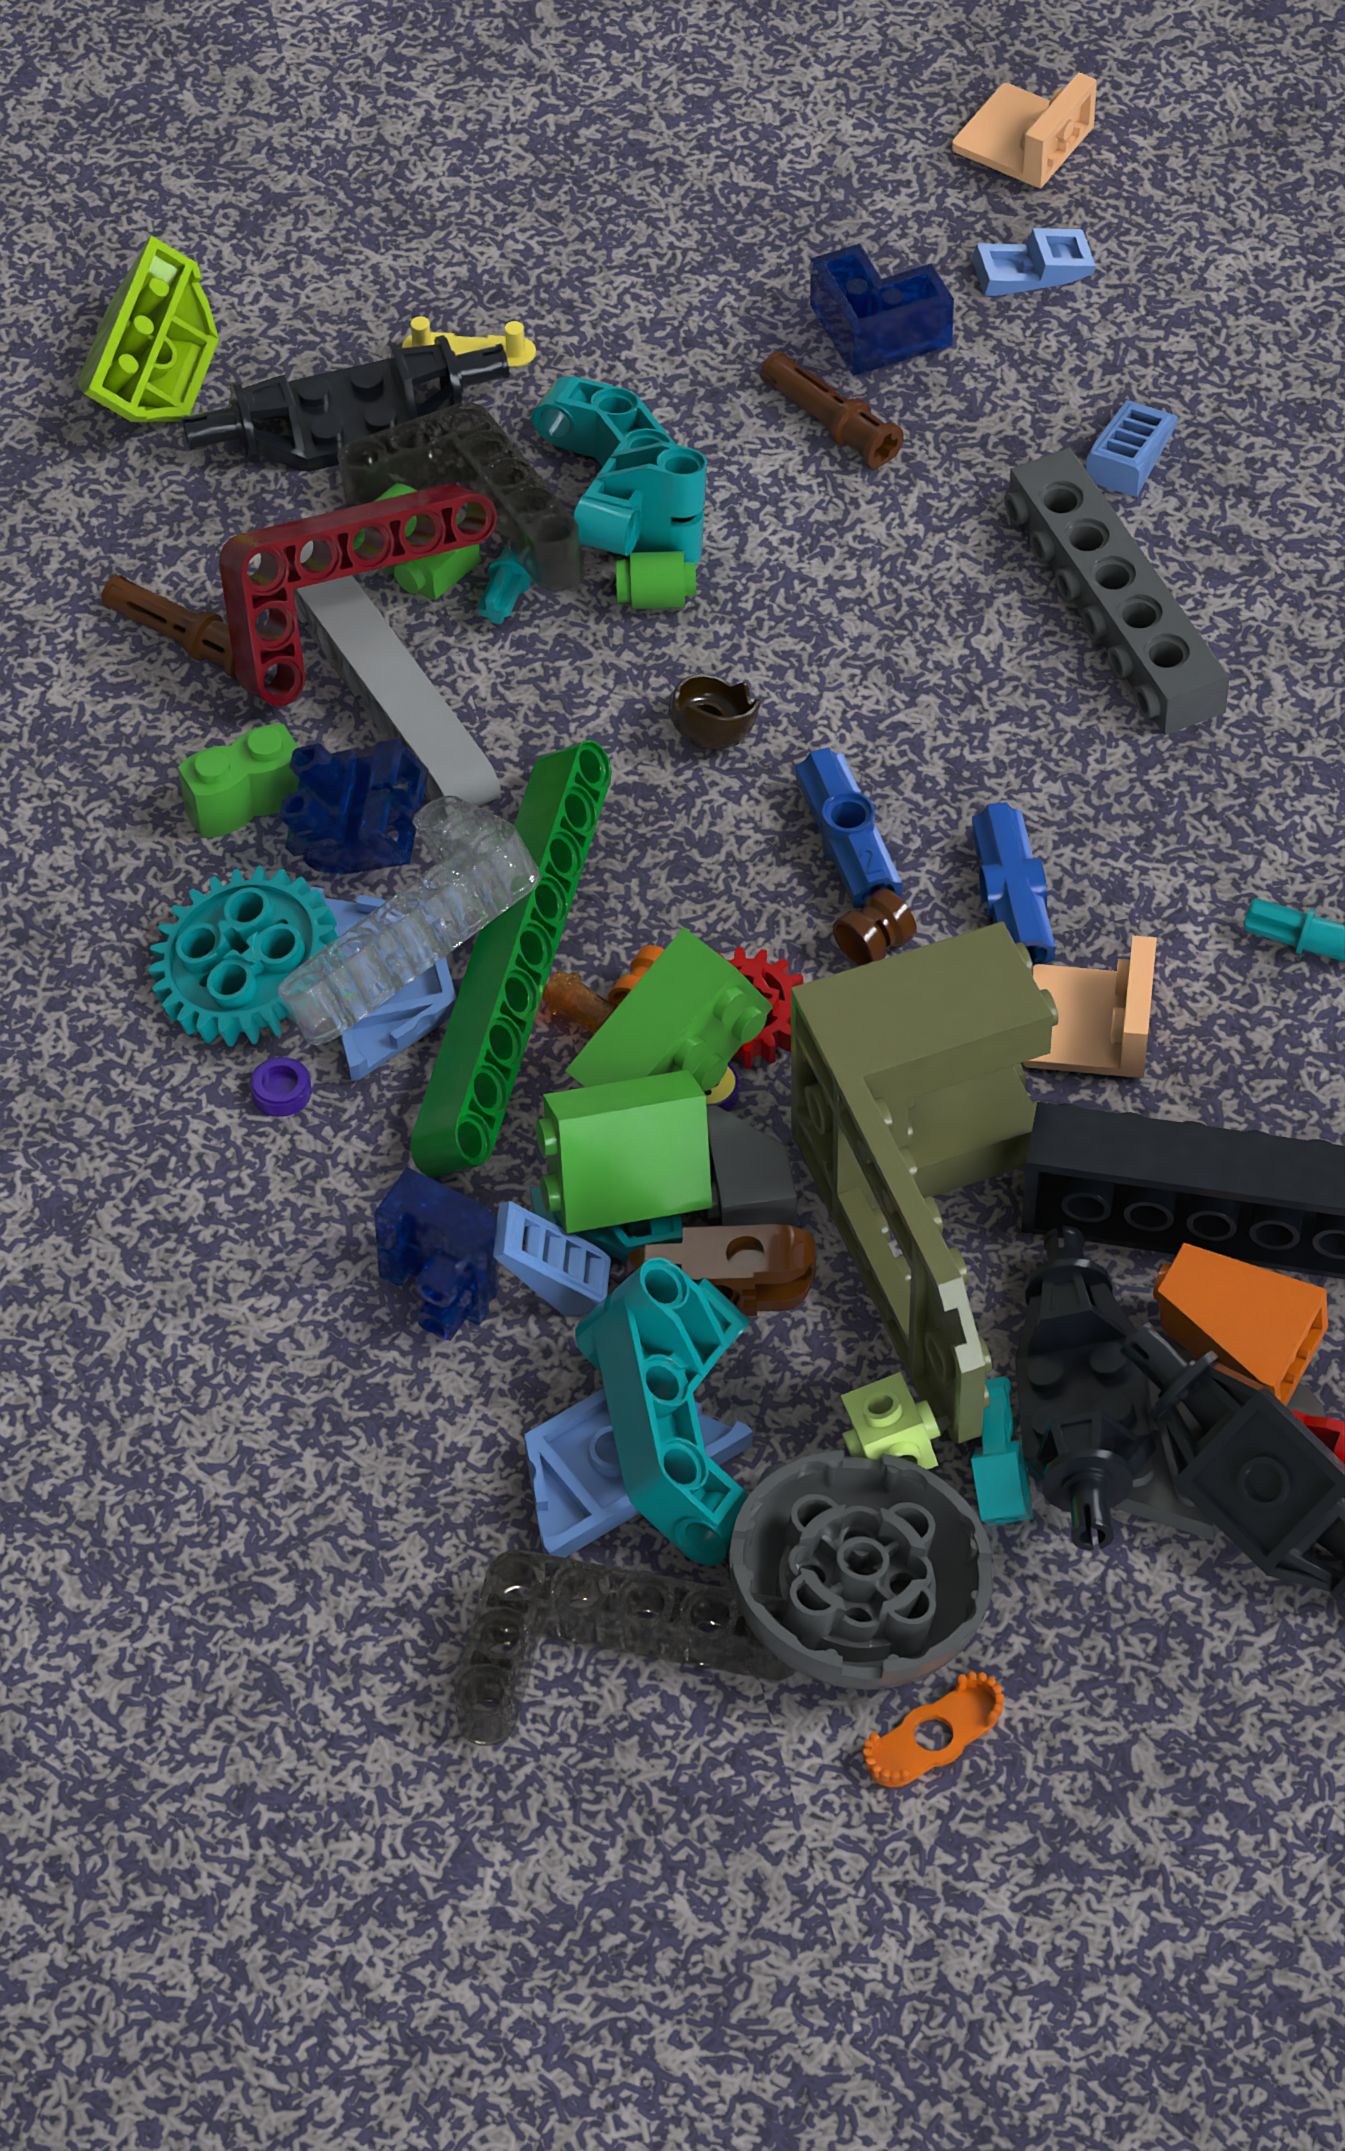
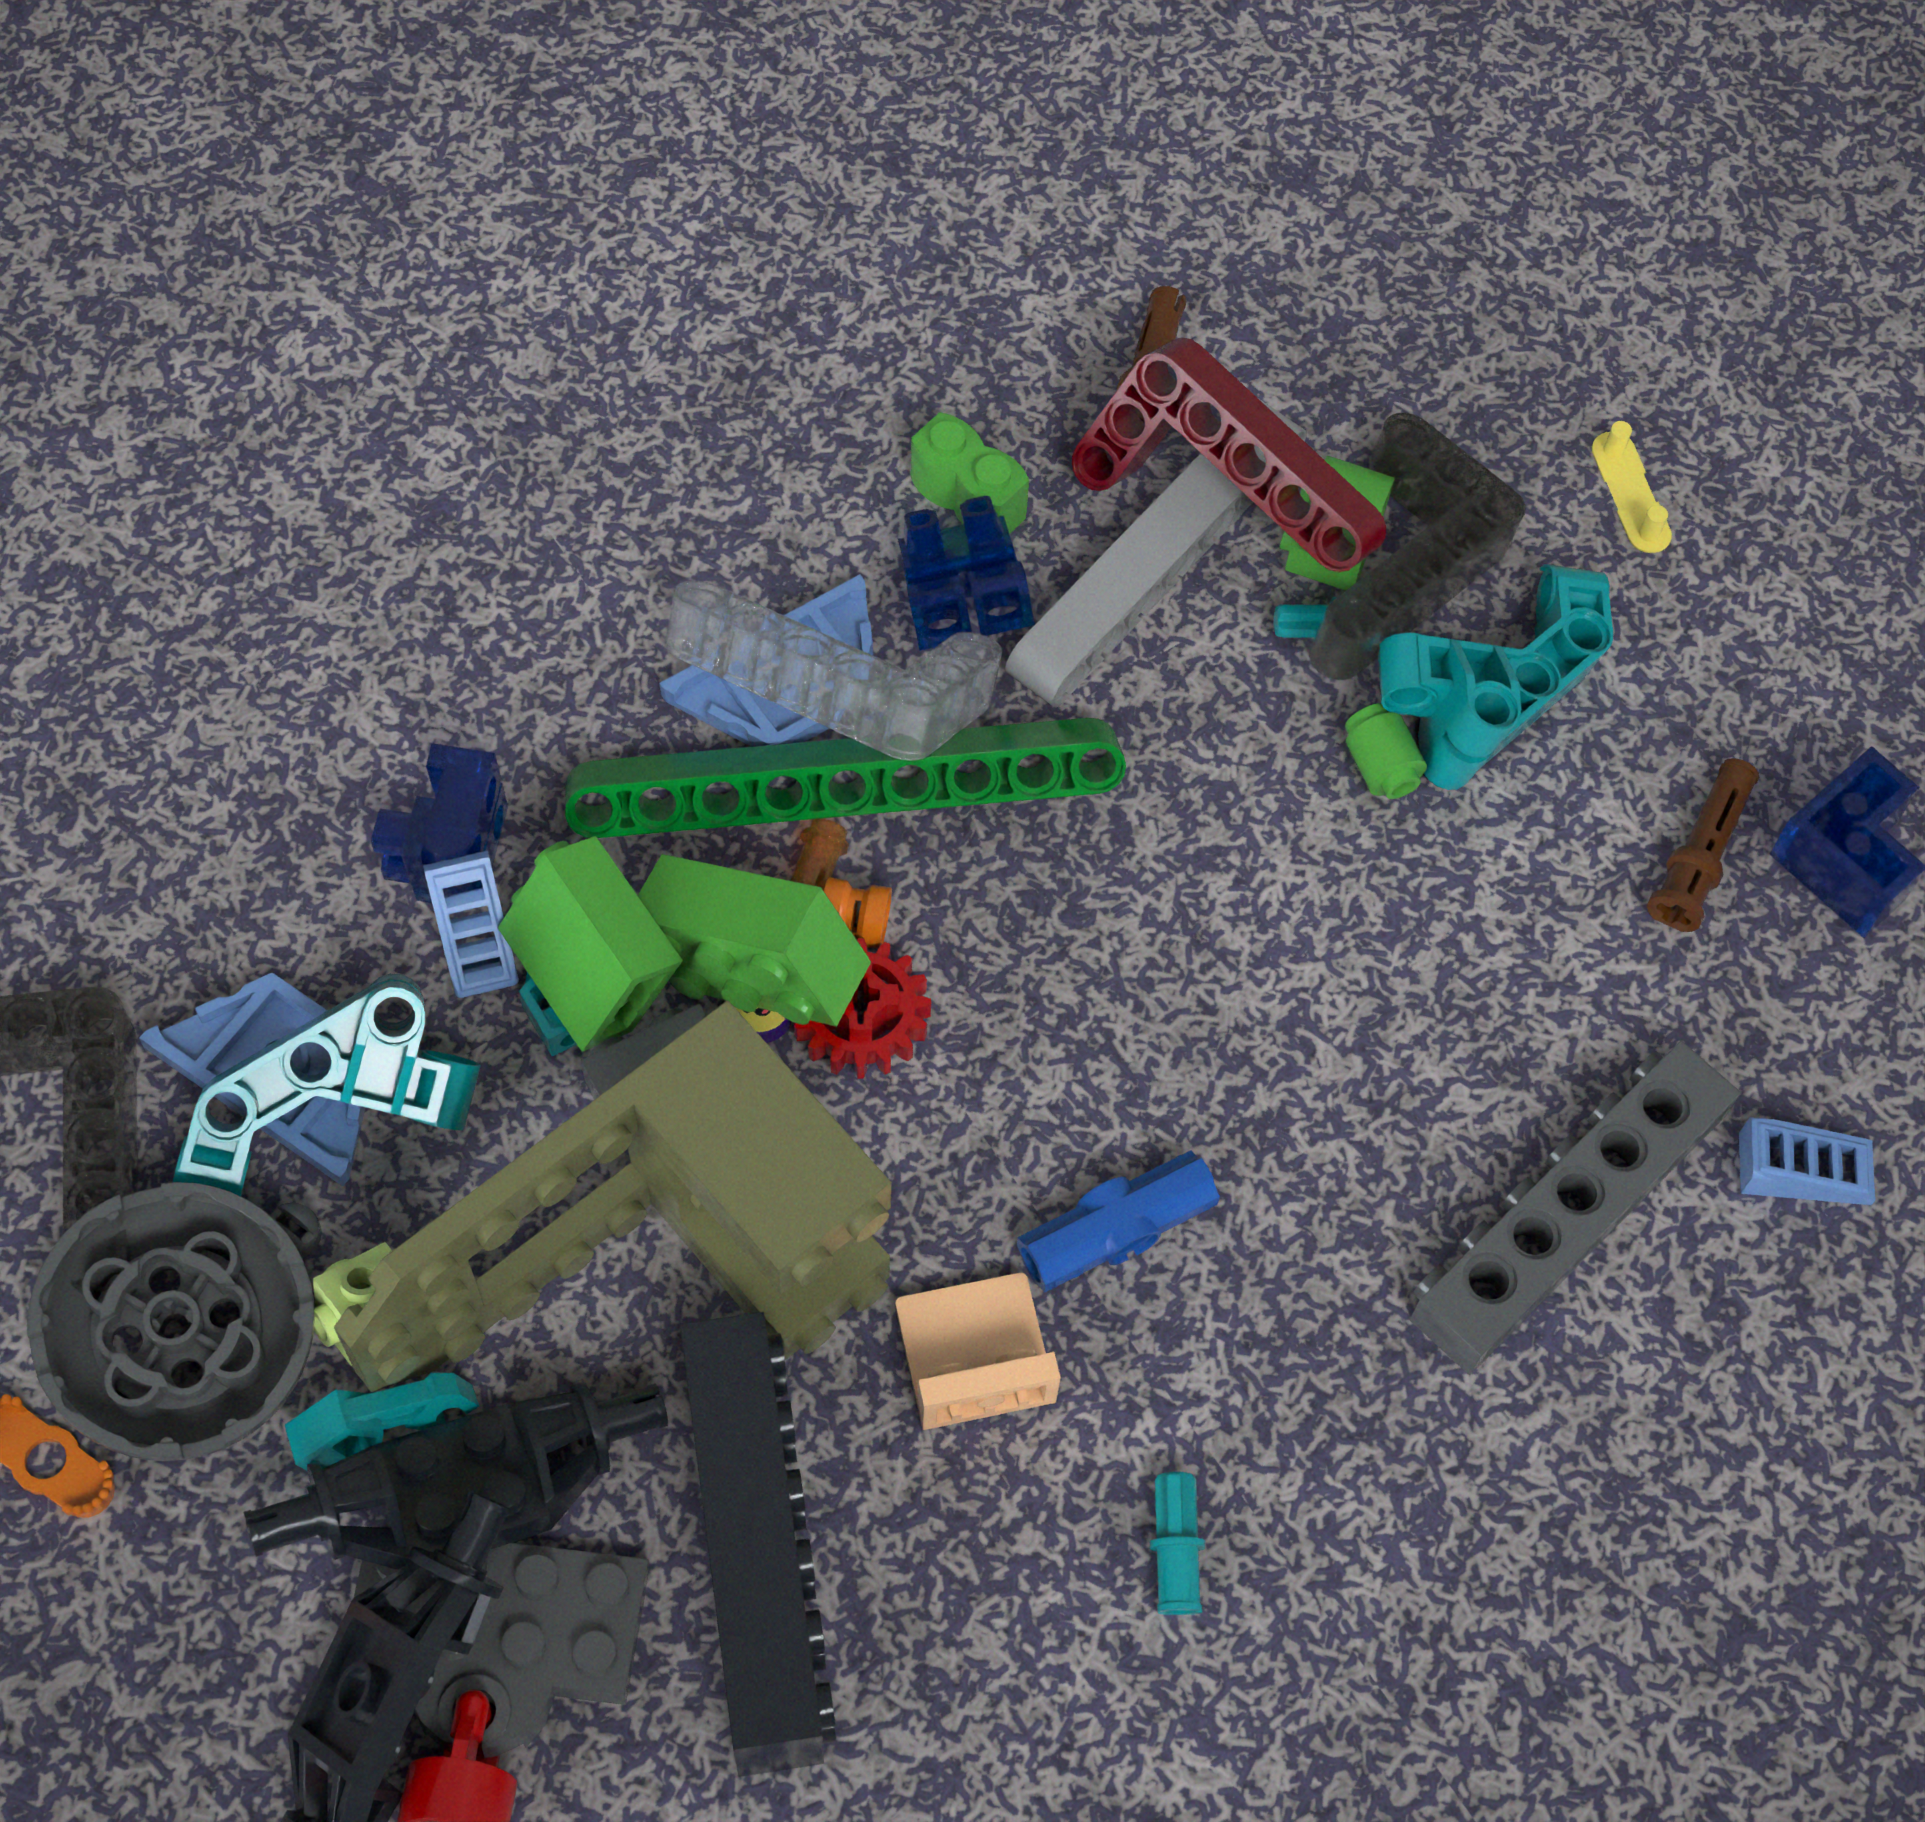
camera: 65 degrees right, 10 degrees up
lime wedge [77,235,219,422] -> none
teal gear [148,866,342,1046] -> none
black plate [182,335,510,472] -> none
dark purple tile [250,1057,312,1117] -> none
reddish brown piece [624,1224,817,1316] -> none
dark brown hair [669,673,761,751] -> none
blue piece [795,747,902,909] -> none
reddish brown wheel [833,888,917,966] -> none
orange slope [1153,1243,1328,1406] -> none

